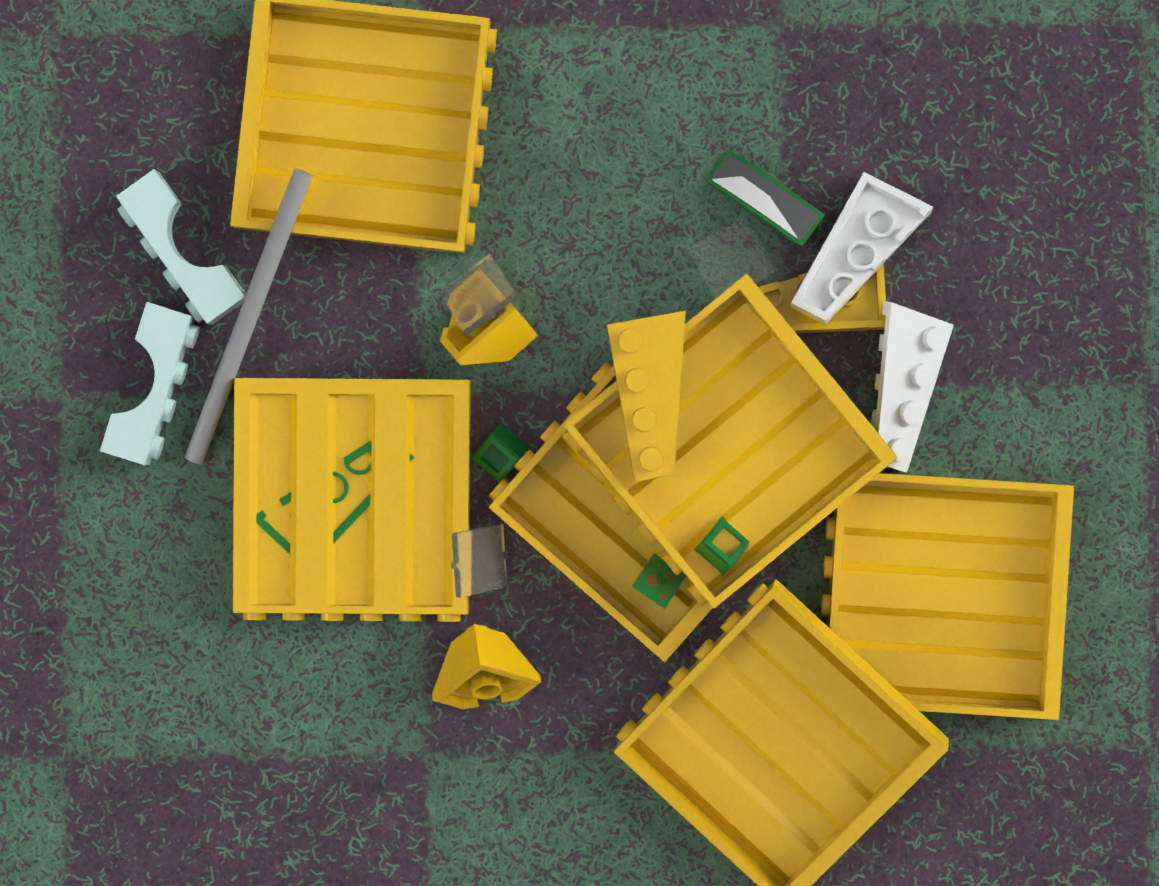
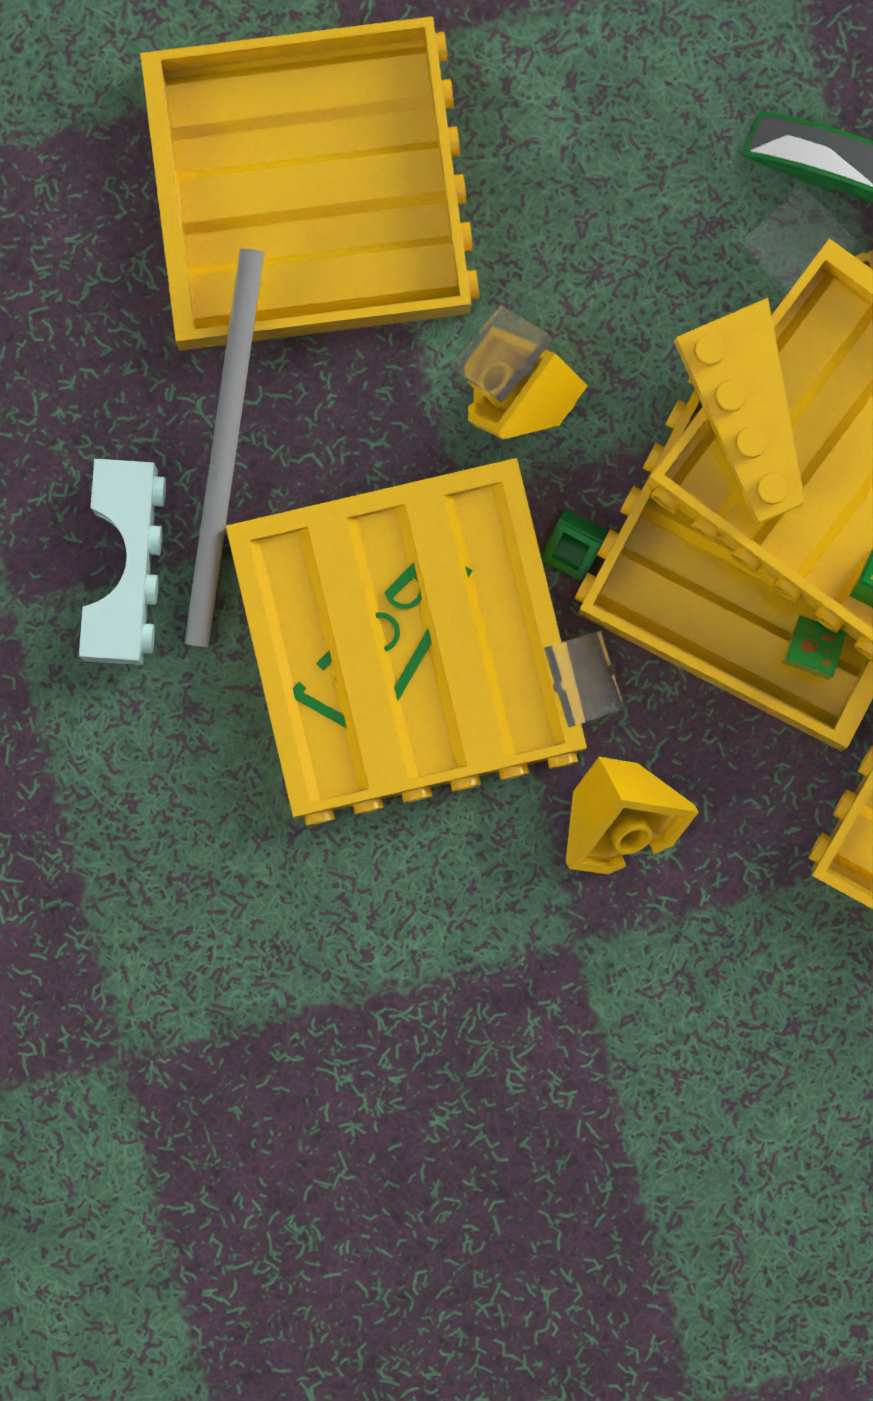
camera: 20 degrees left, 5 degrees down
light aqua arch [116,169,246,325] -> none

